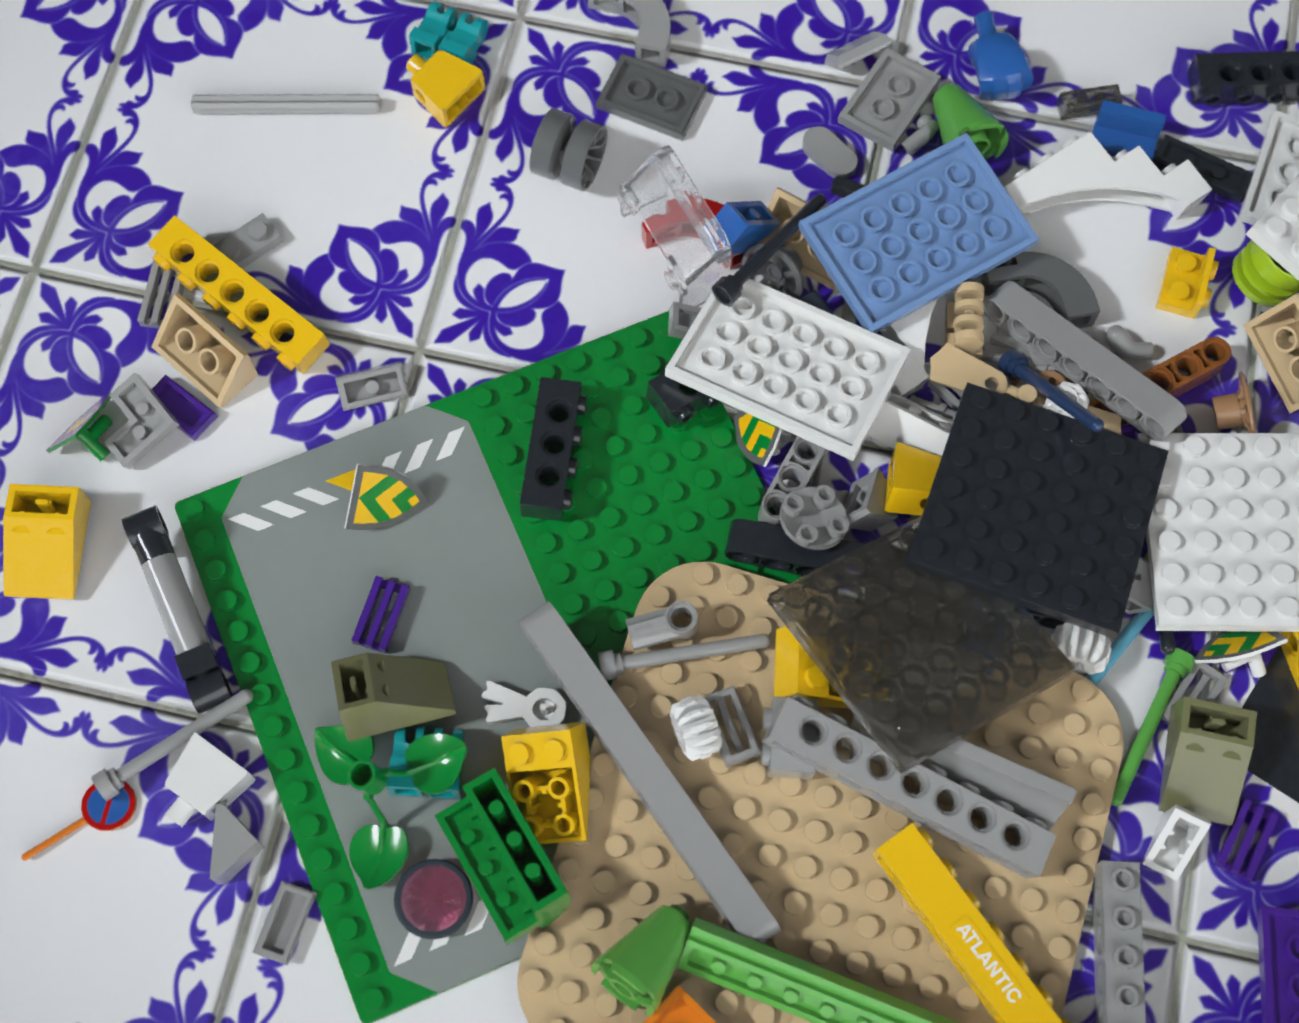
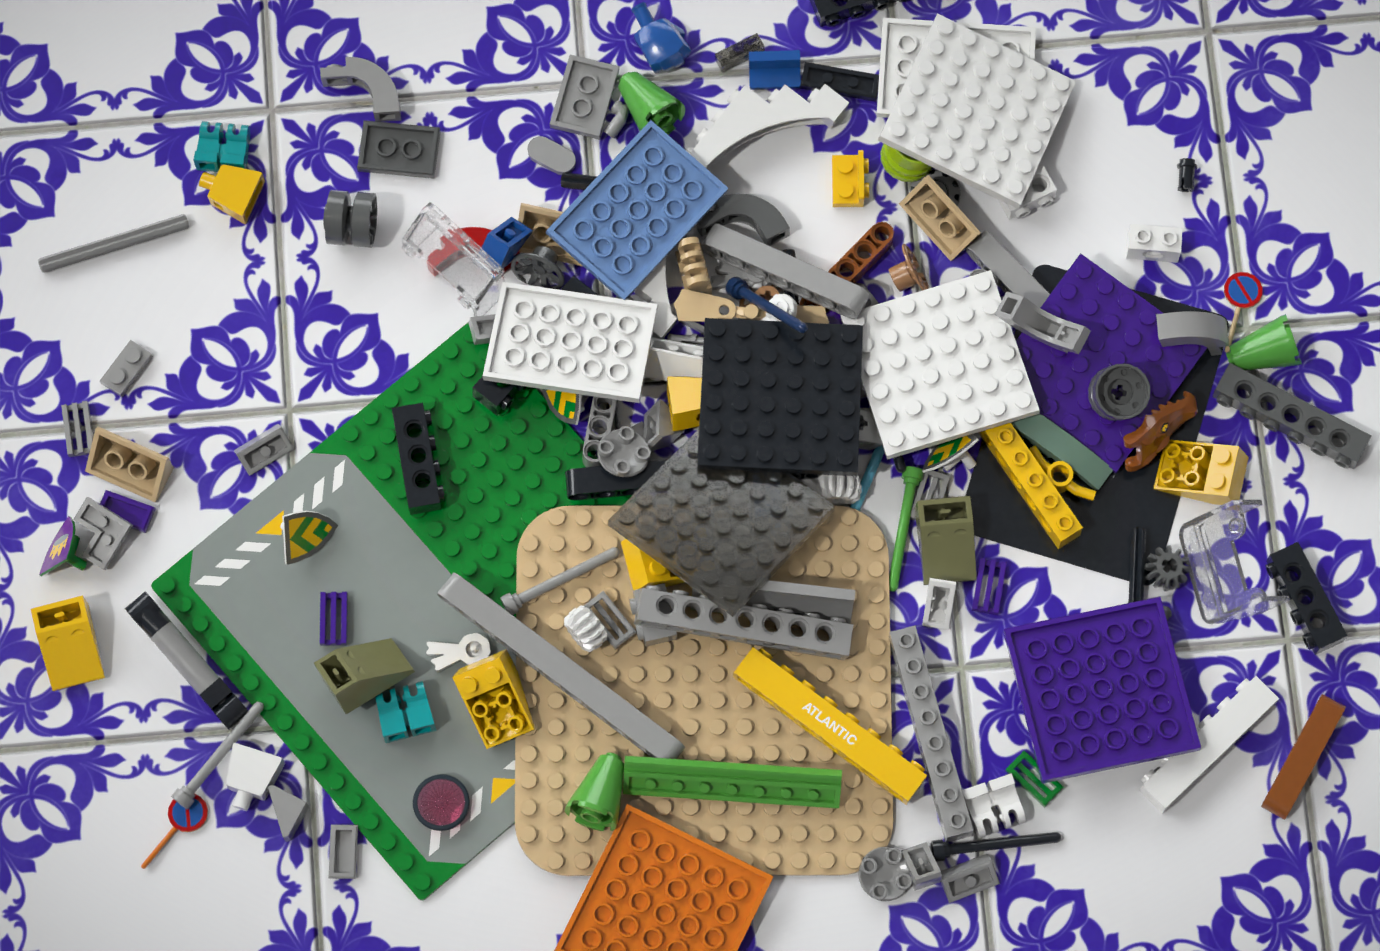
camera: 15 degrees left, 5 degrees up
yellow brick [148,215,330,374] -> none
green plant [314,724,467,890] -> none
green brick [434,767,571,945] -> none
light grey piece [625,601,698,651] -> none
black piece [712,193,826,306] -> none
light grey tile [825,31,893,69] -> none
light grey arm [1106,325,1153,359] -> none

